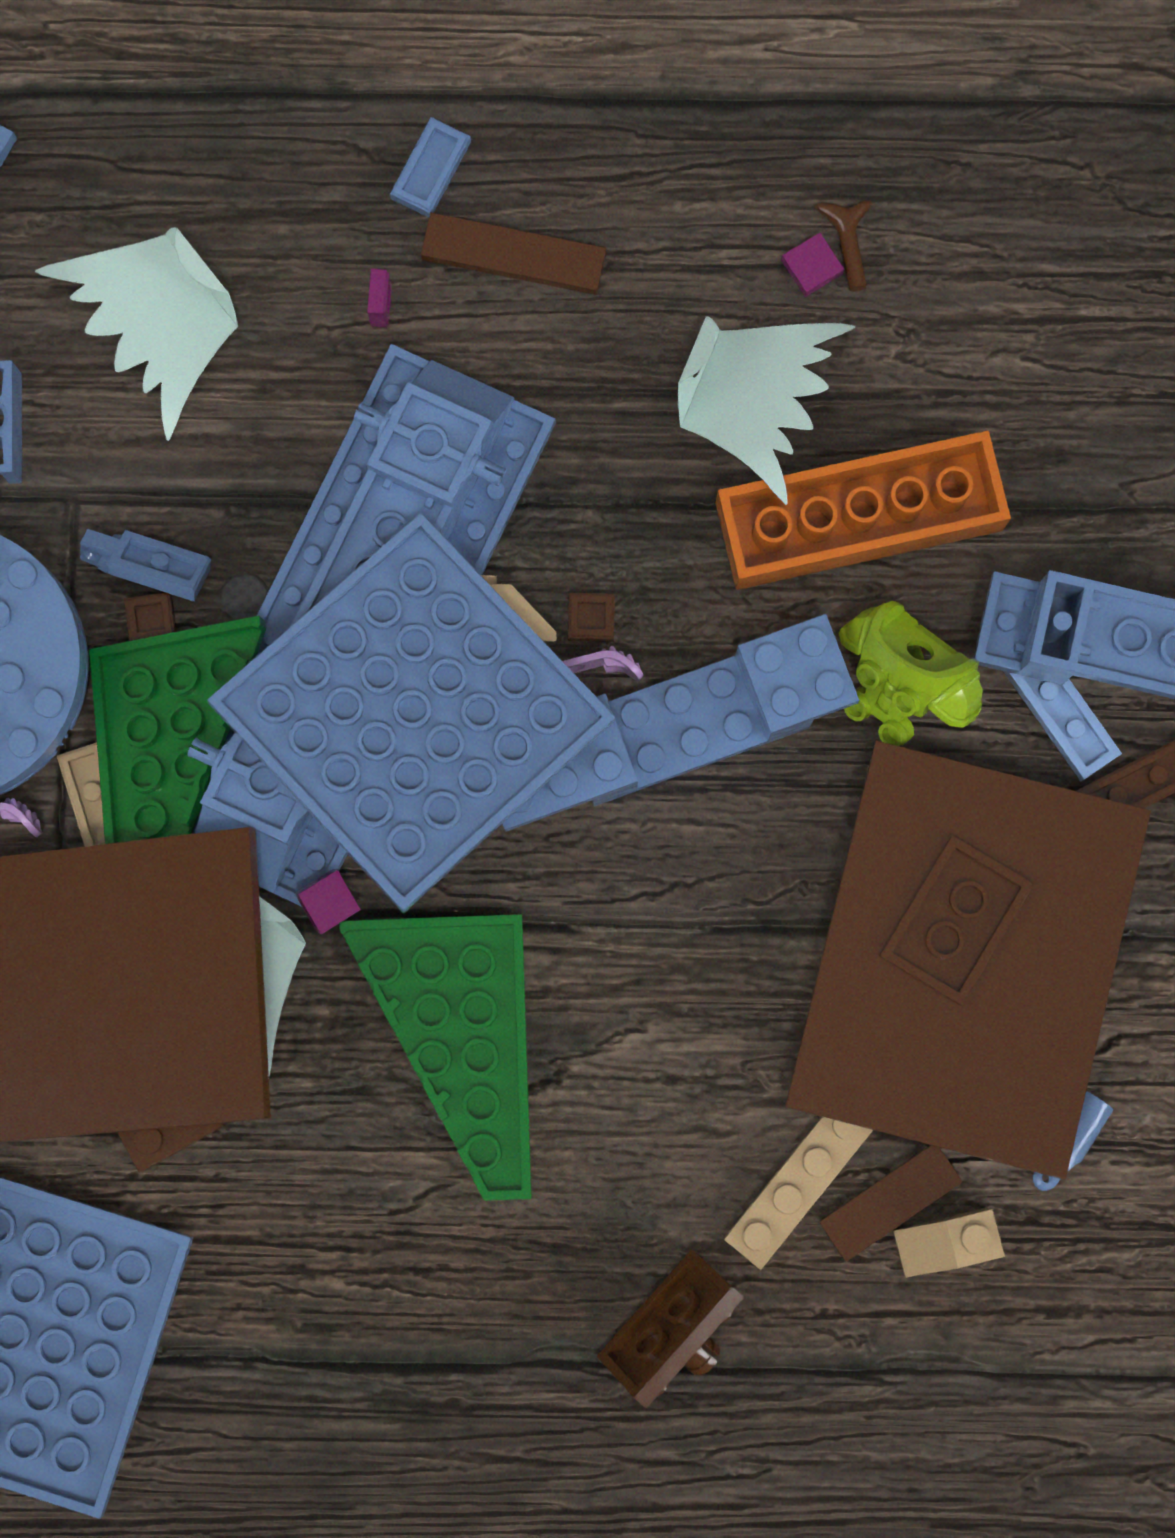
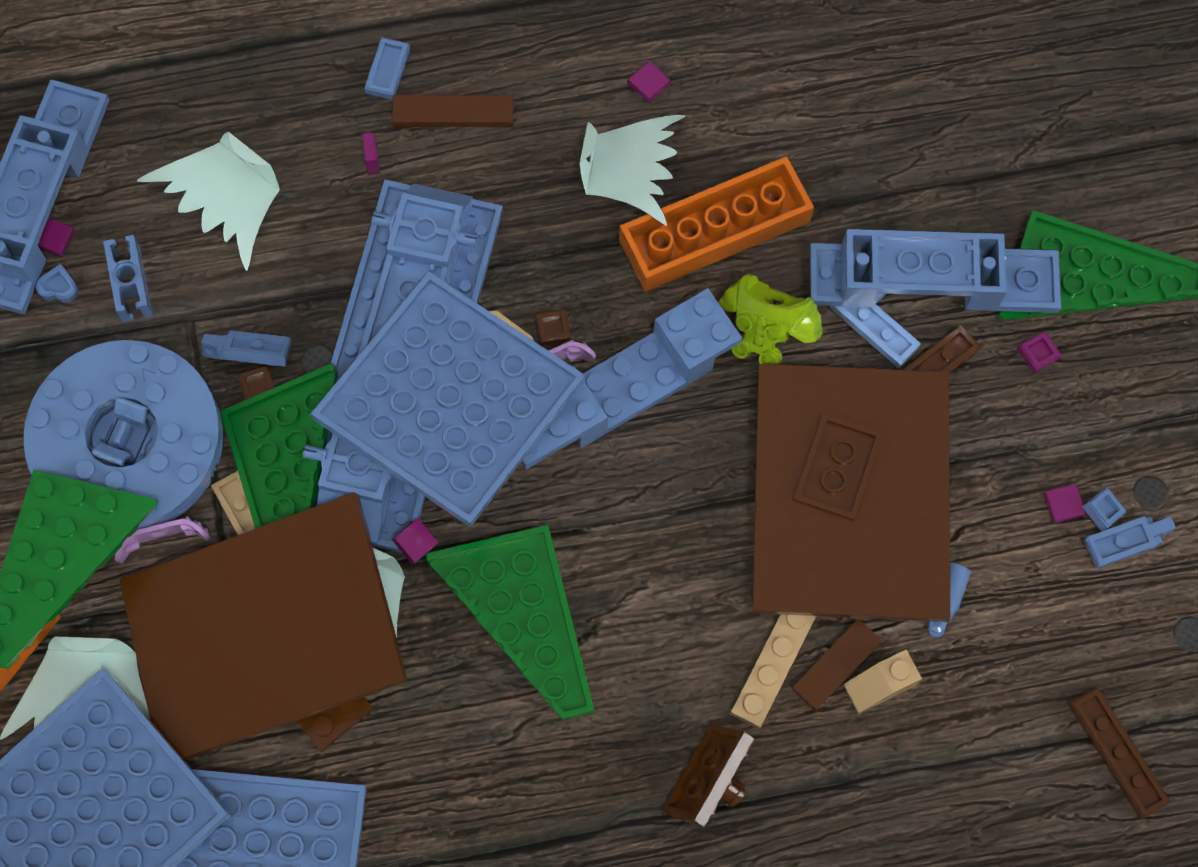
camera: 15 degrees left, 10 degrees down
reddish brown piece [815,200,873,292] -> none

